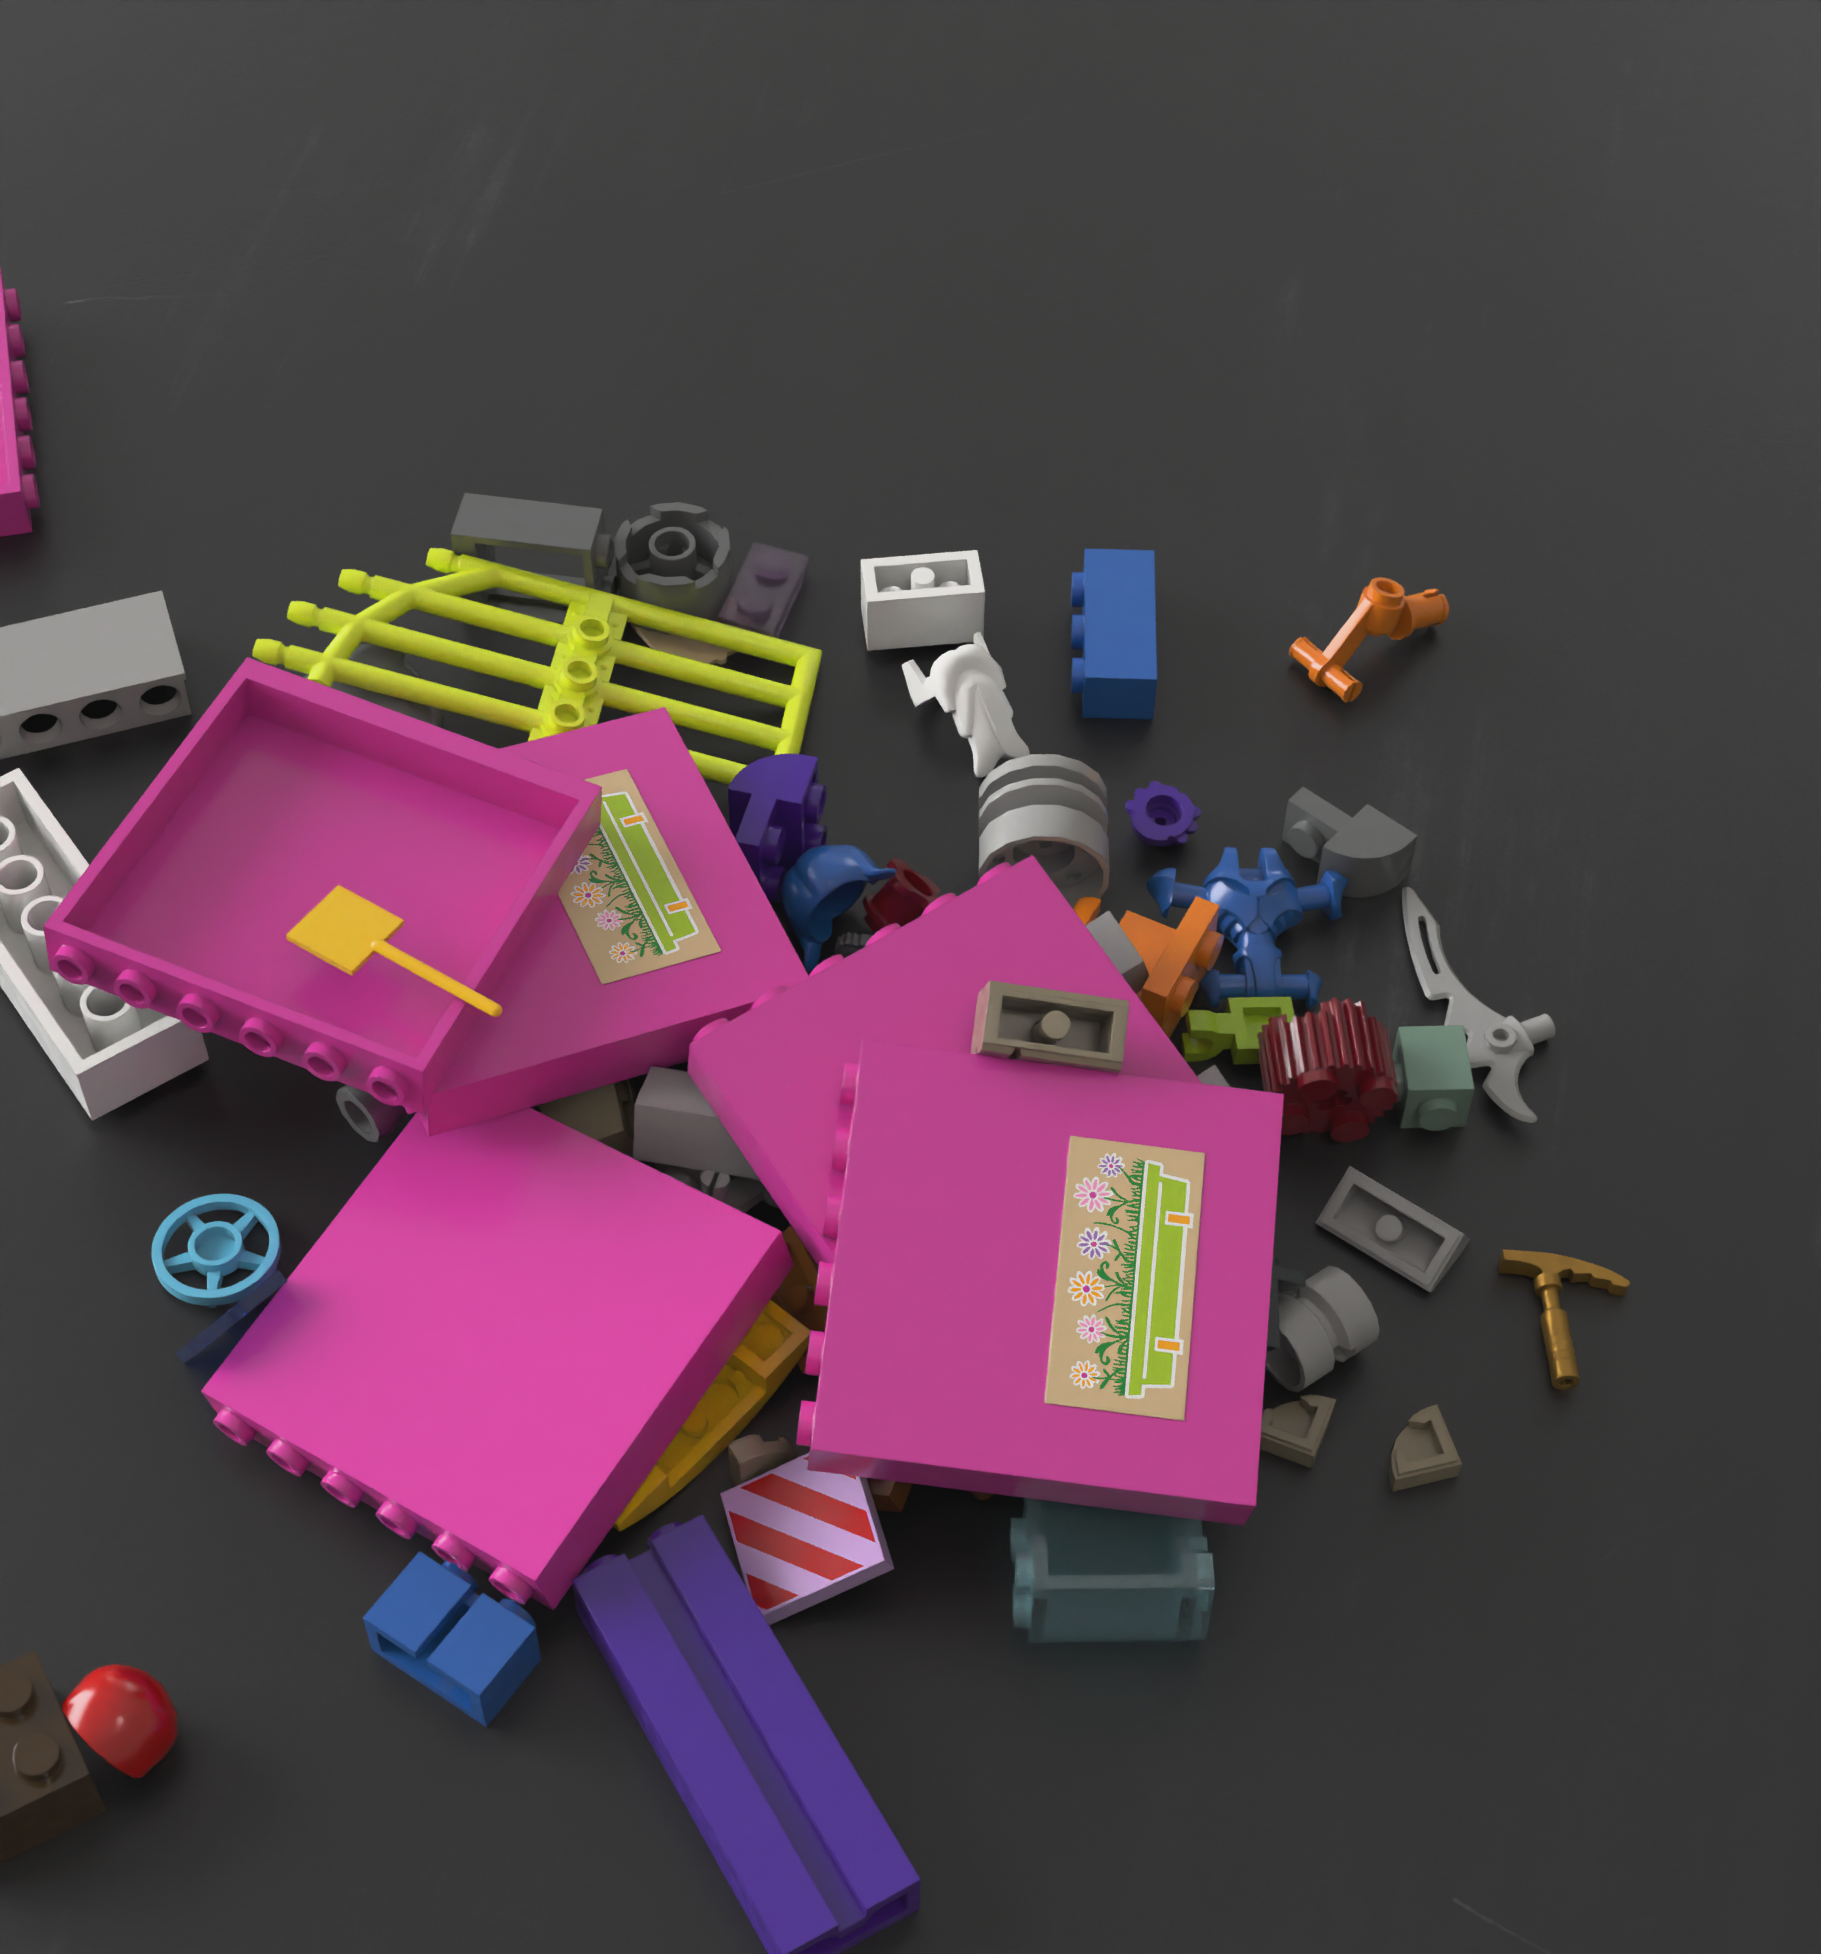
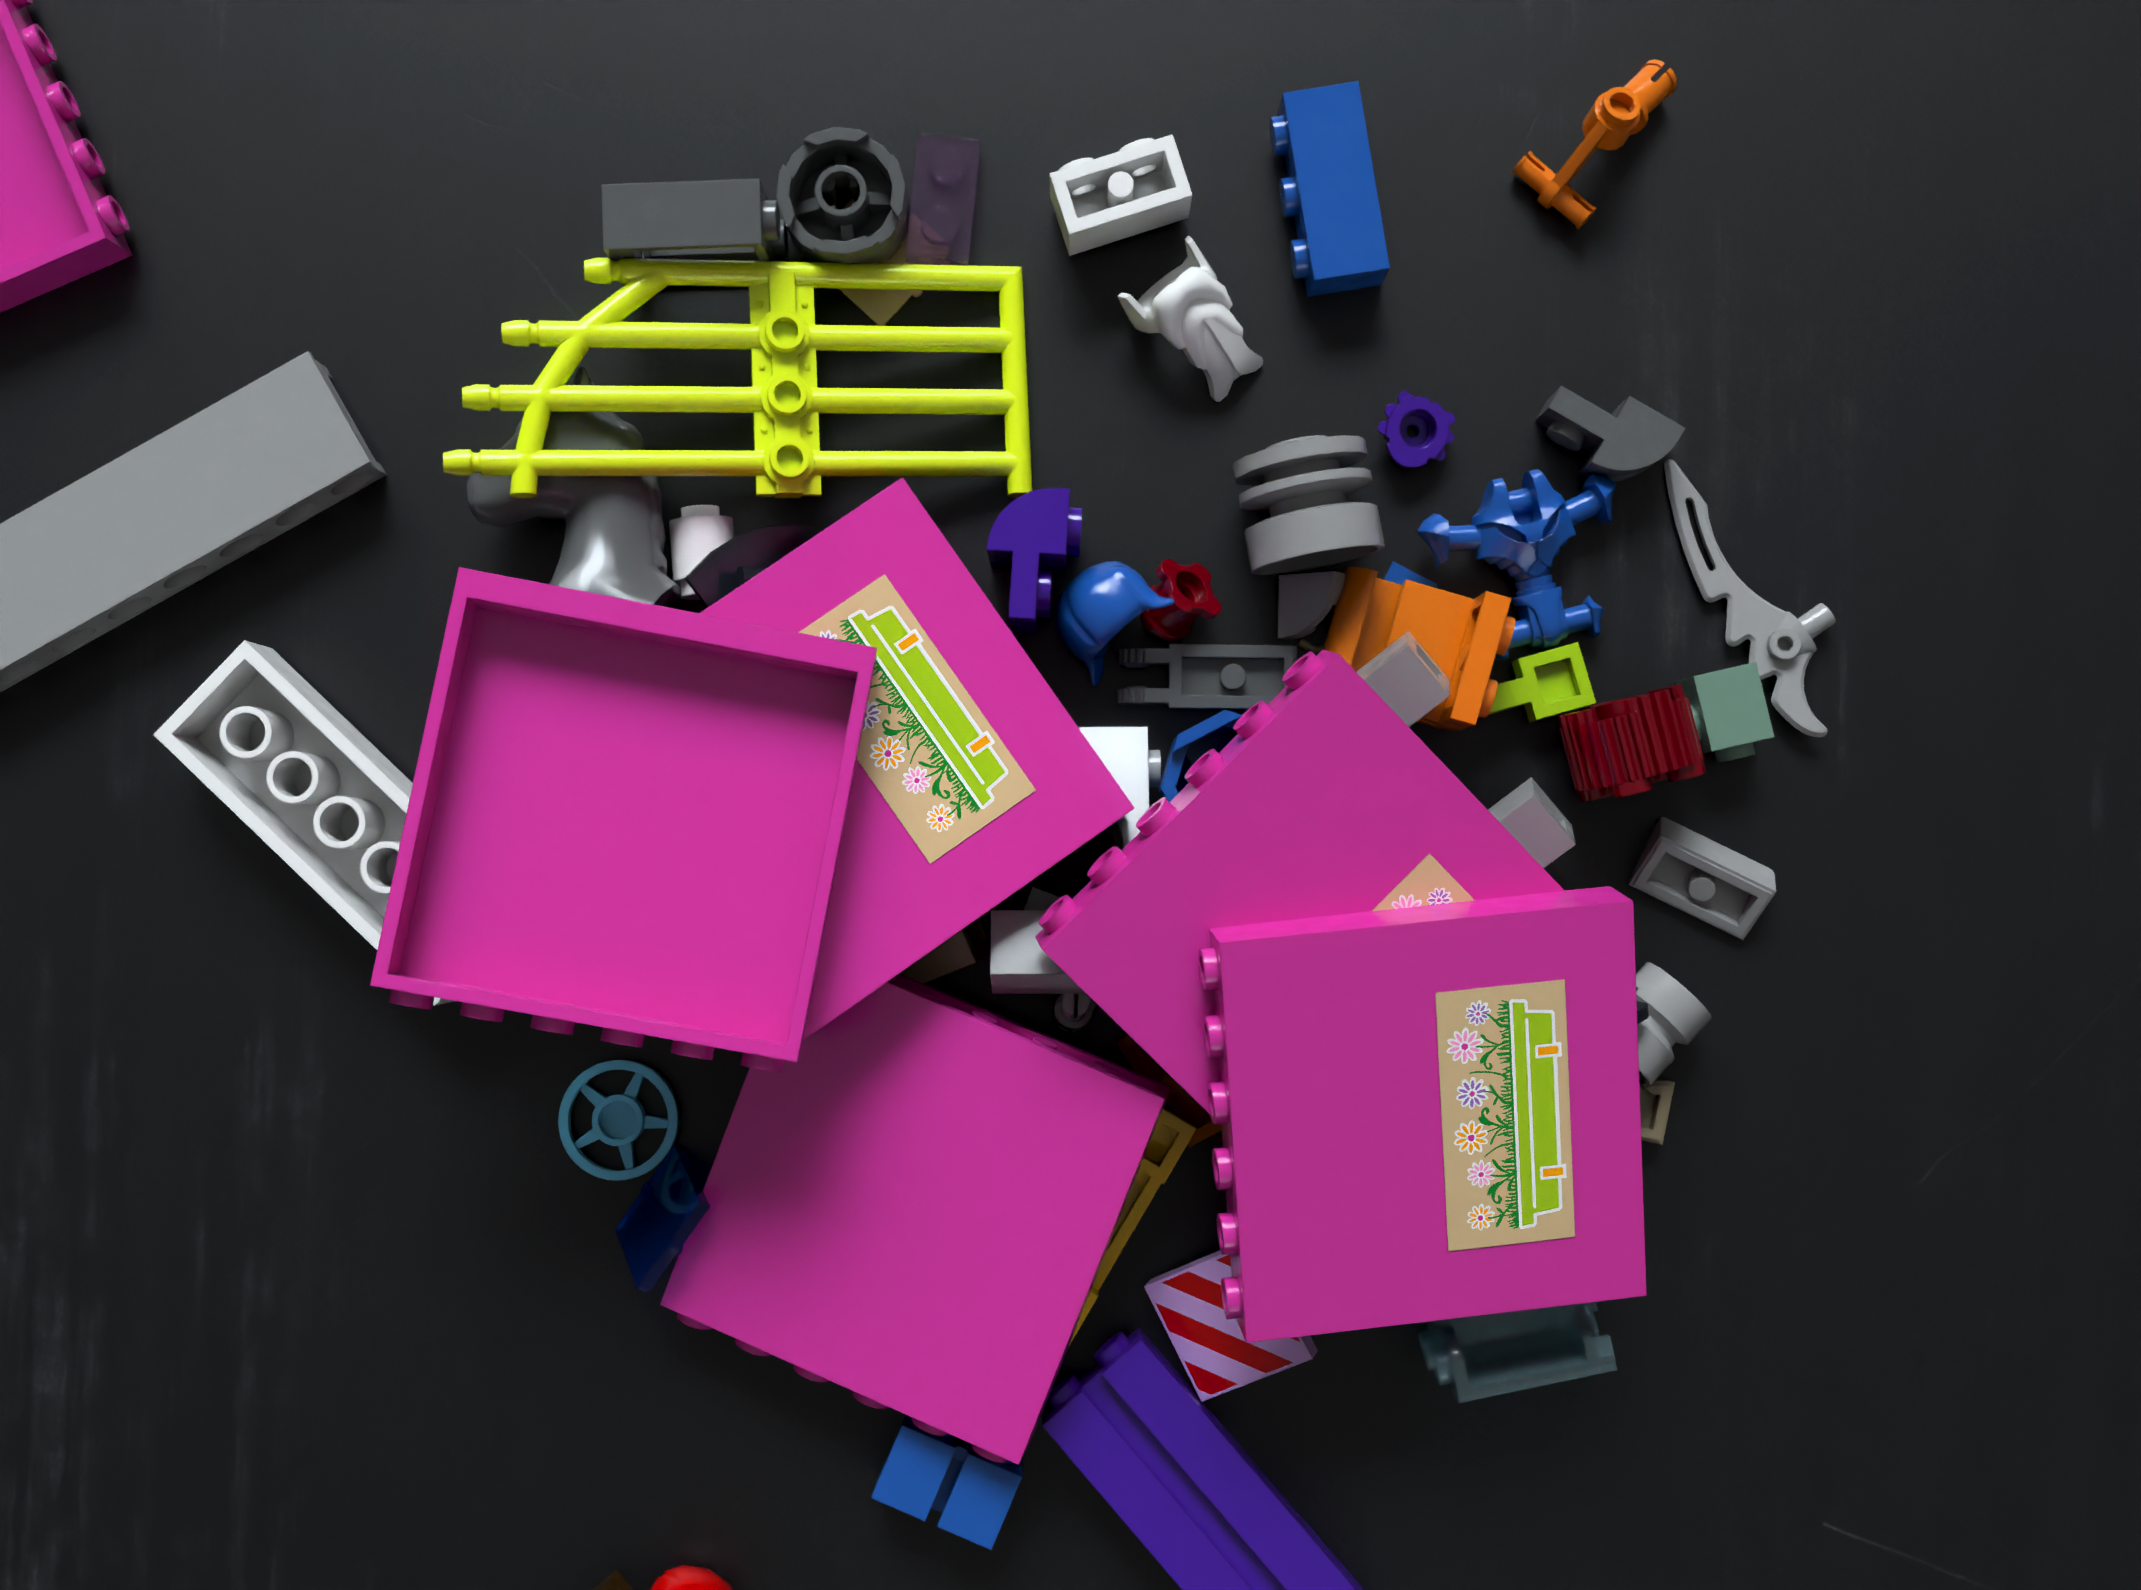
camera: 10 degrees left, 35 degrees up
yellow piece [286,885,503,1017] -> none
dark tan tile [728,1434,800,1486] -> none
dark tan brick [970,980,1129,1072] -> none
dark tan tile [1388,1404,1462,1492] -> none
pearl gold piece [1497,1249,1630,1390] -> none

